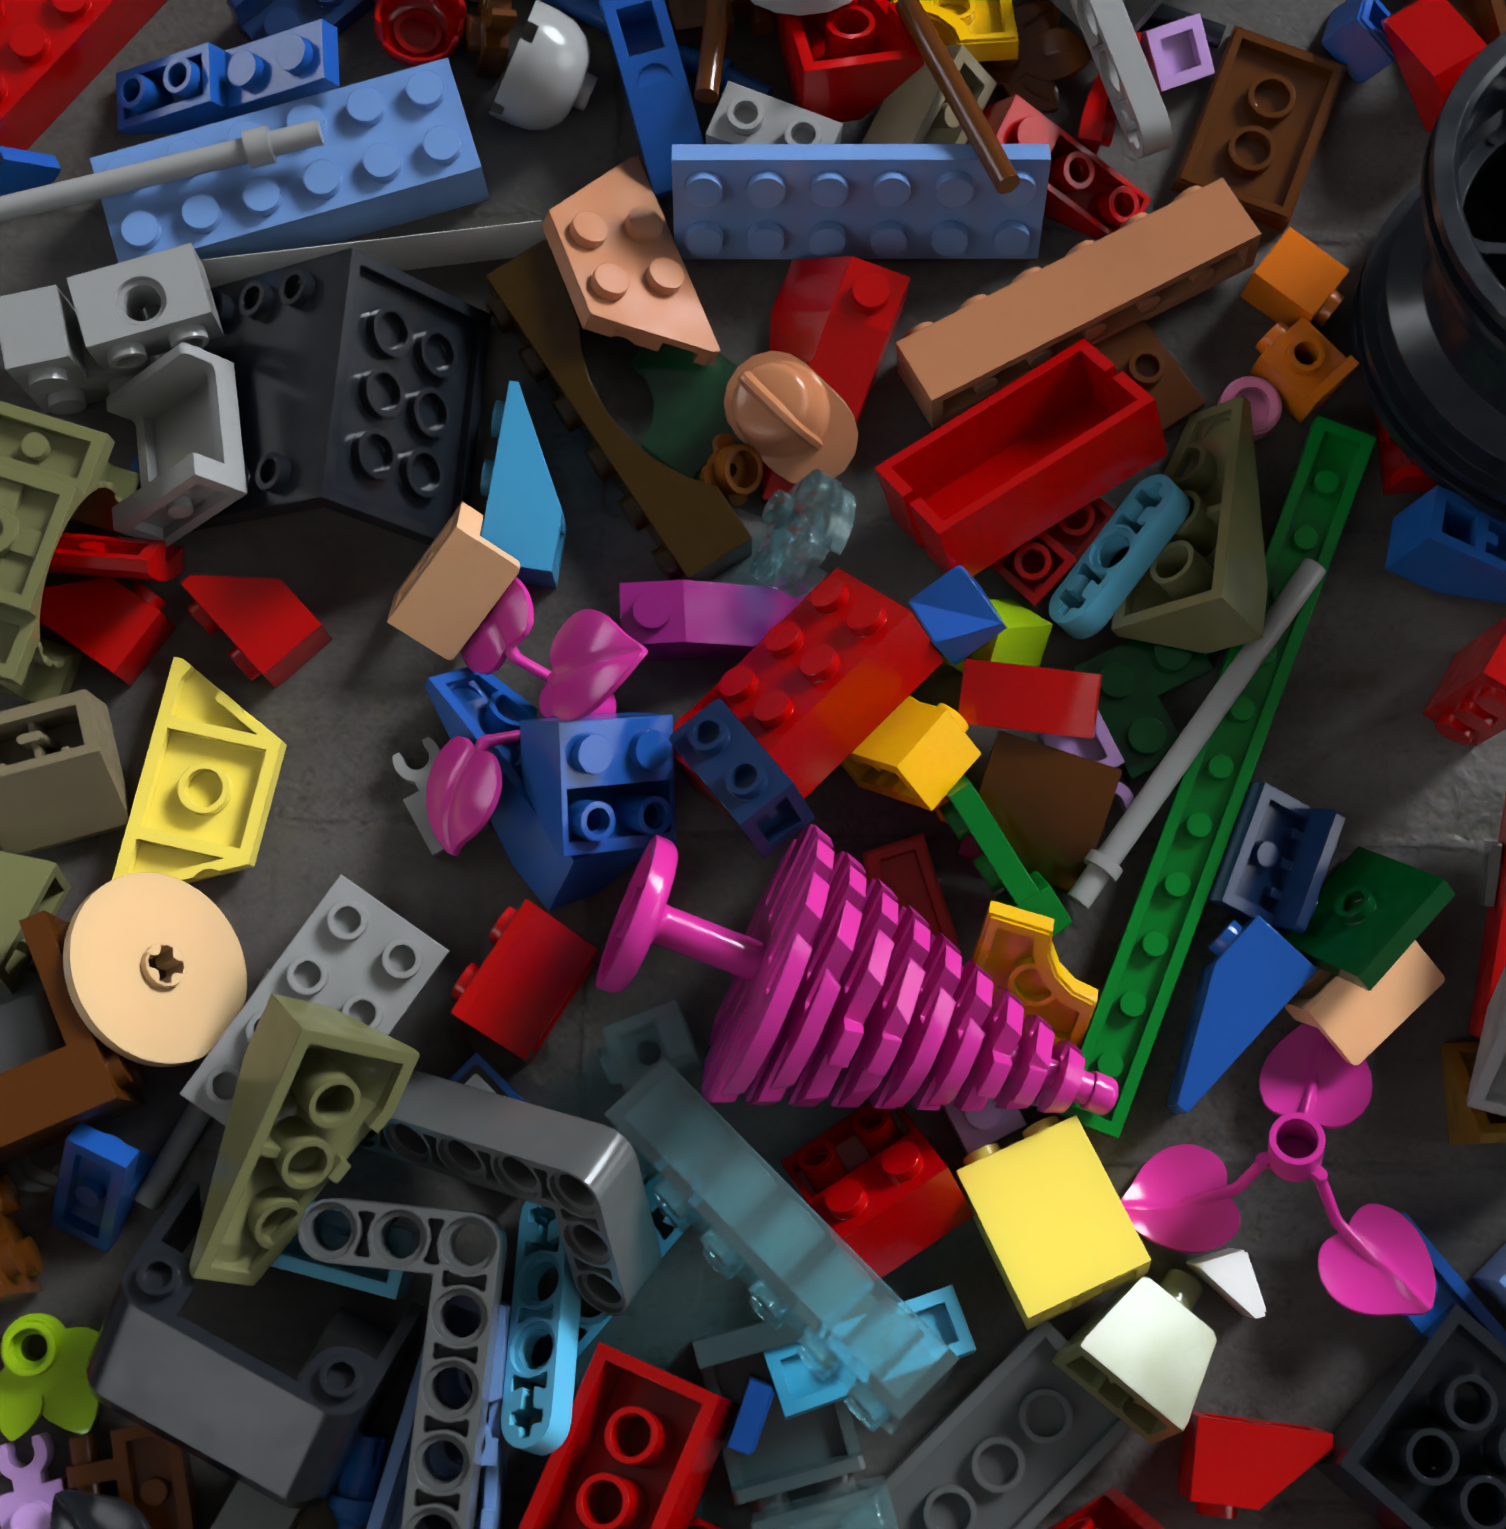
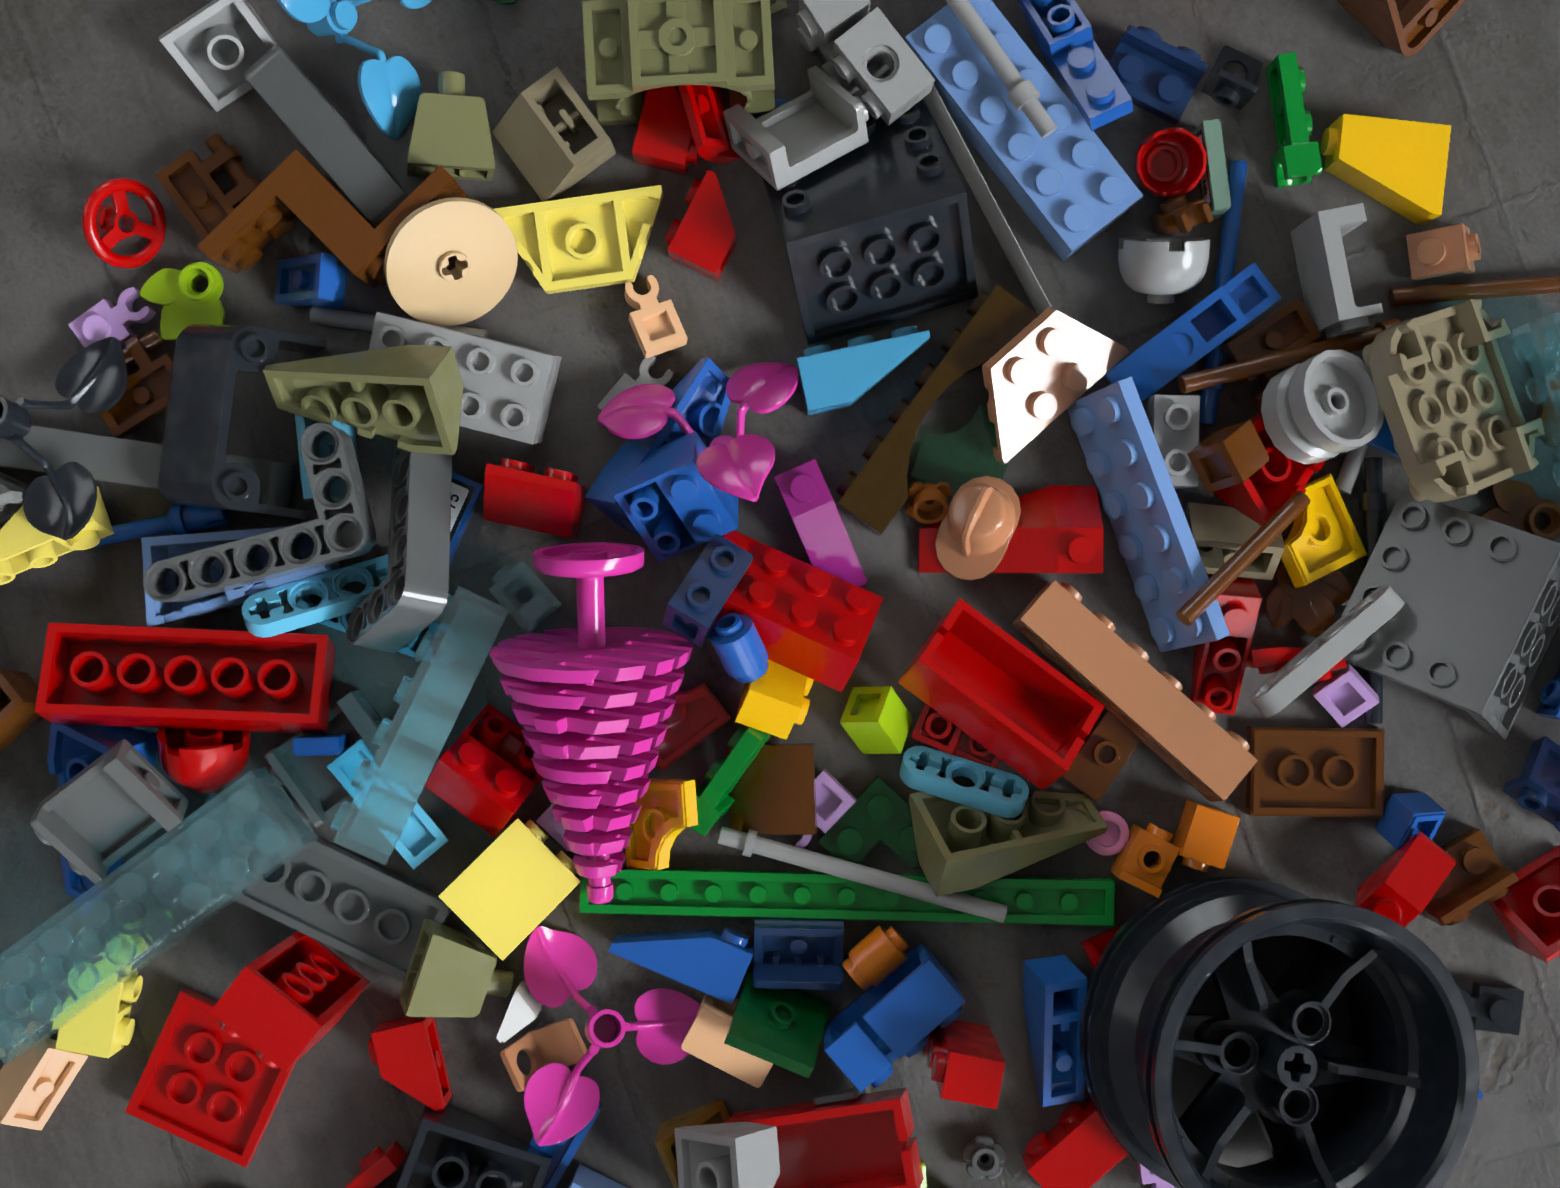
camera: 70 degrees right, 10 degrees up
light nougat panel [387,502,520,660] -> none
clear light blue plate [750,469,856,598] -> none
blue slope [908,565,1007,666] -> none
red slope [958,658,1102,739] -> none
none -> nougat bracket [500,1018,587,1092]
none -> light nougat plate [624,275,688,359]
none -> blue brick [709,613,769,683]
none -> blue piece [823,941,965,1092]
none -> orange brick [842,925,909,991]
none -> reddish brown panel [1187,419,1269,494]

